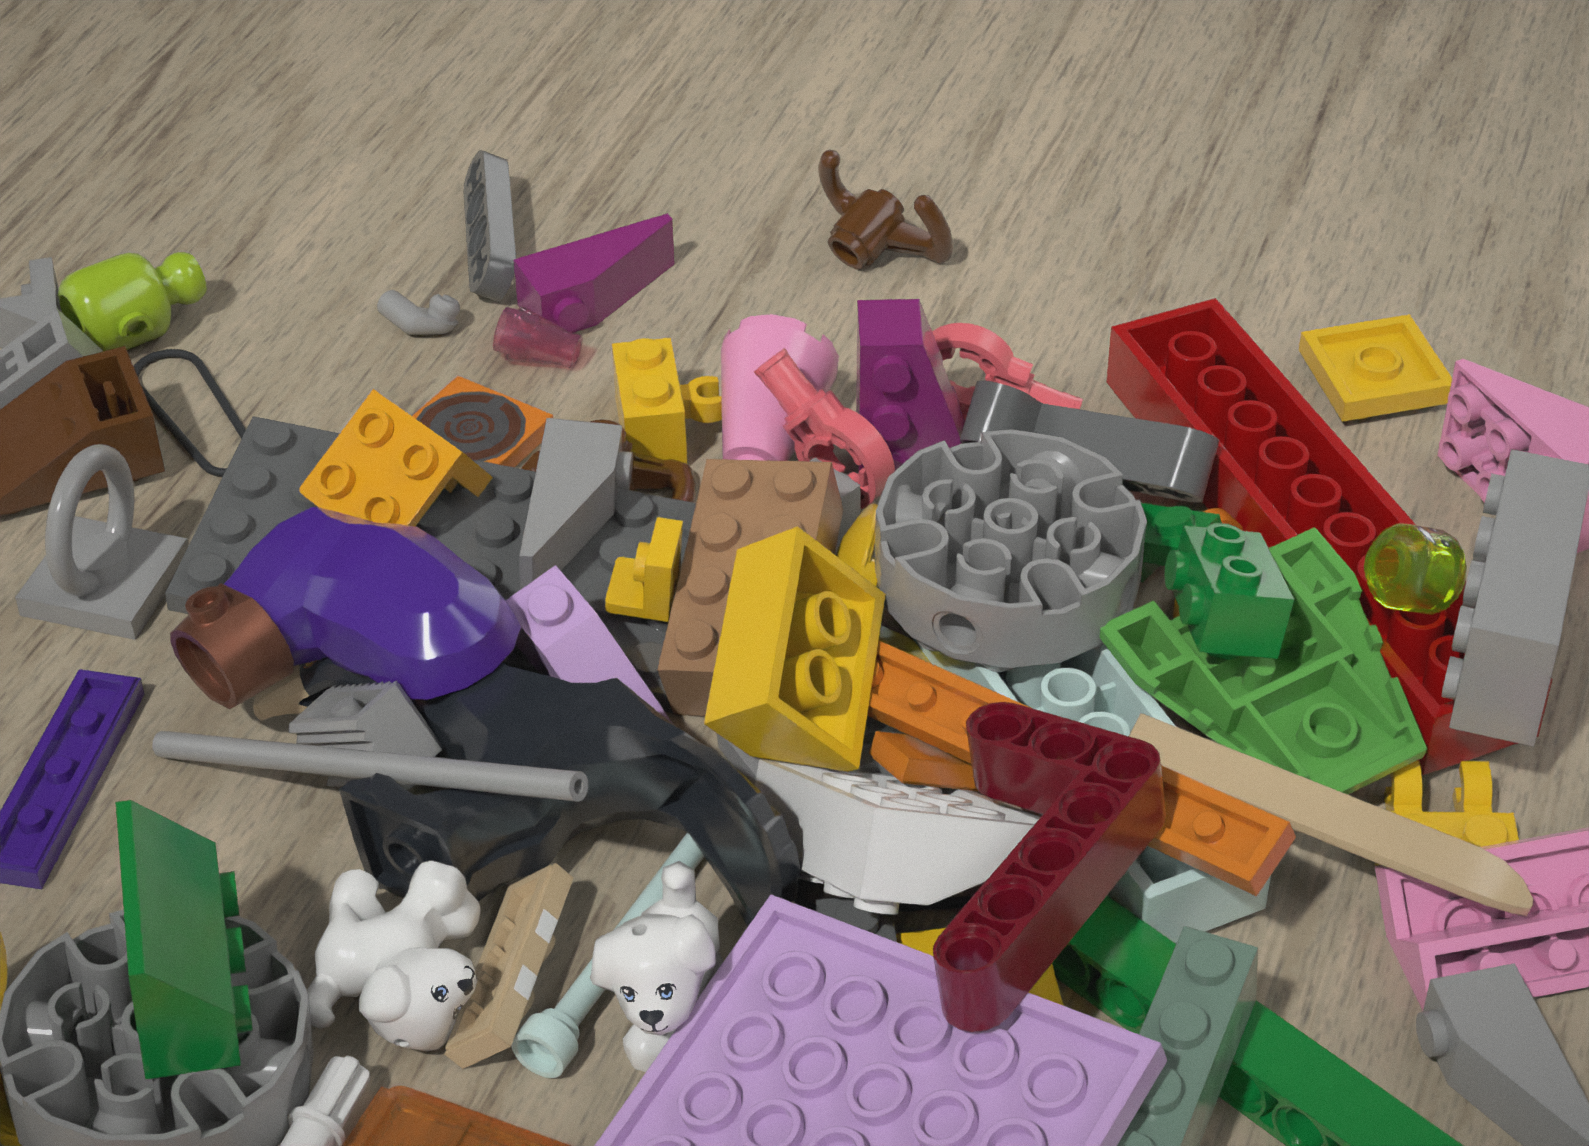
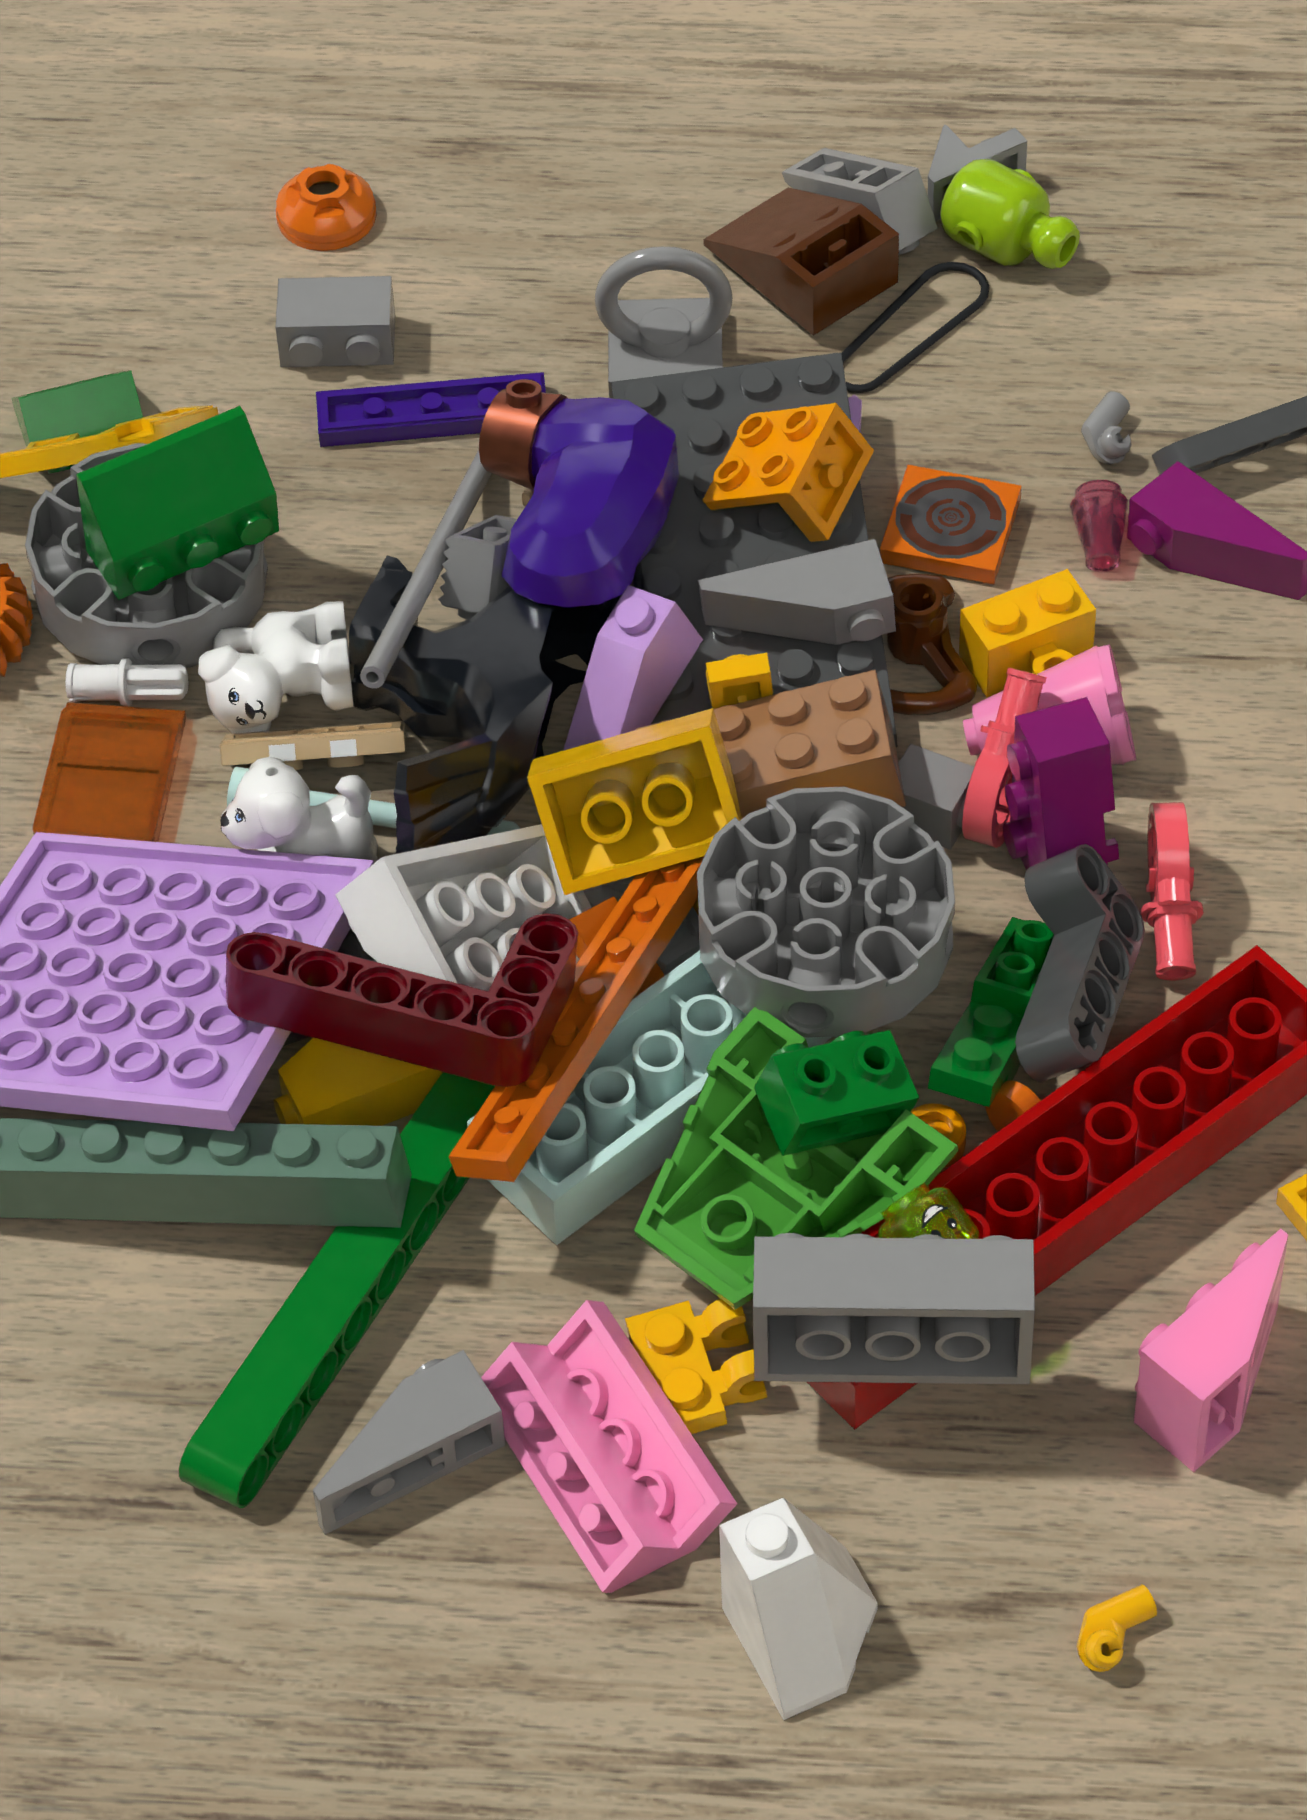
camera: 75 degrees right, 10 degrees up
tan piece [1129,713,1533,916] -> none

